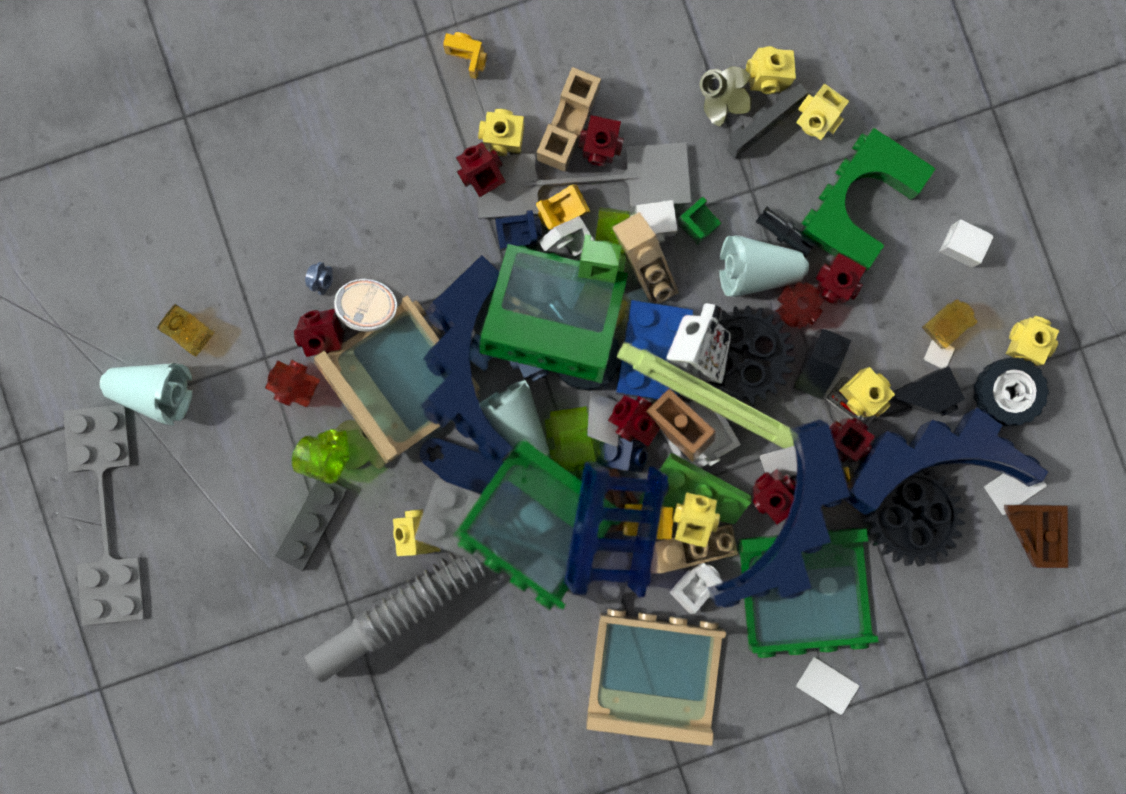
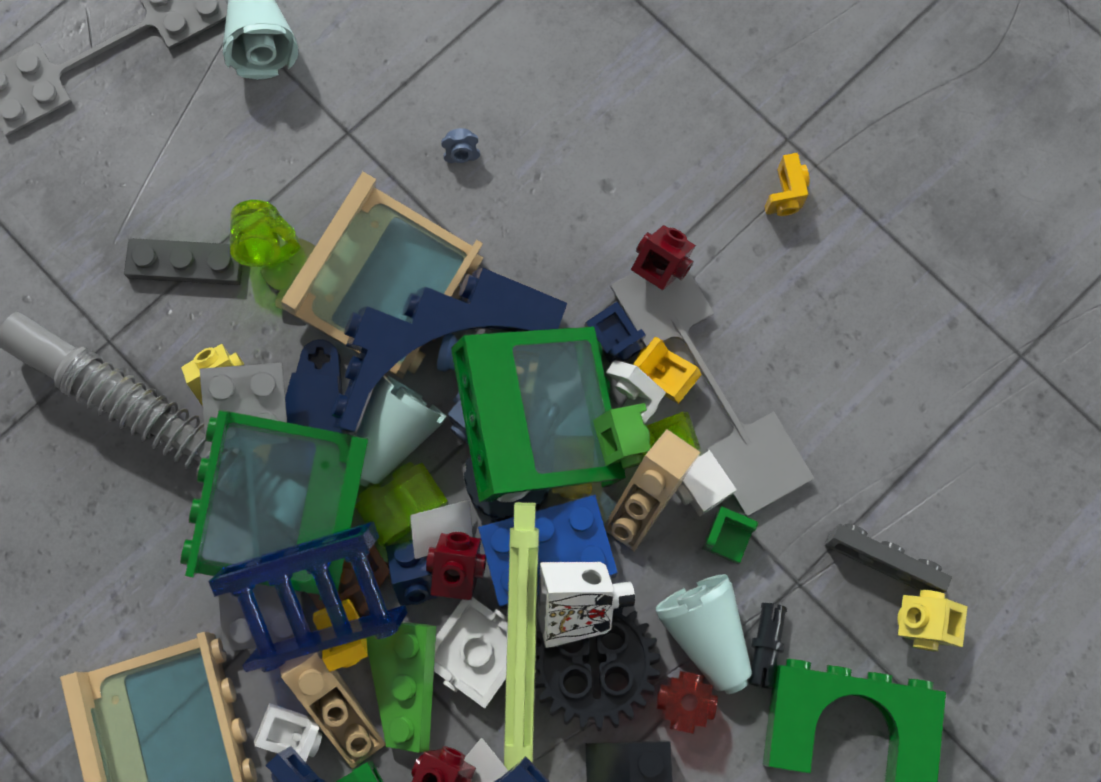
camera: 65 degrees right, 10 degrees down
clear yellow bracket [157,304,215,357] -> none
clear red brick [265,360,320,407] -> none
dark red brick [294,308,345,357] -> none
piece [334,279,397,332] -> none
light yellow brick [478,109,525,156] -> none
tan arch [537,67,601,172] -> none
dark red brick [578,115,624,166] -> none
medium nougat slope [647,389,715,462] -> none
light yellow brick [673,492,720,548] -> none
olive plate [700,66,752,127] -> none
light yellow brick [745,46,796,94] -> none
dark red brick [815,253,866,305] -> none

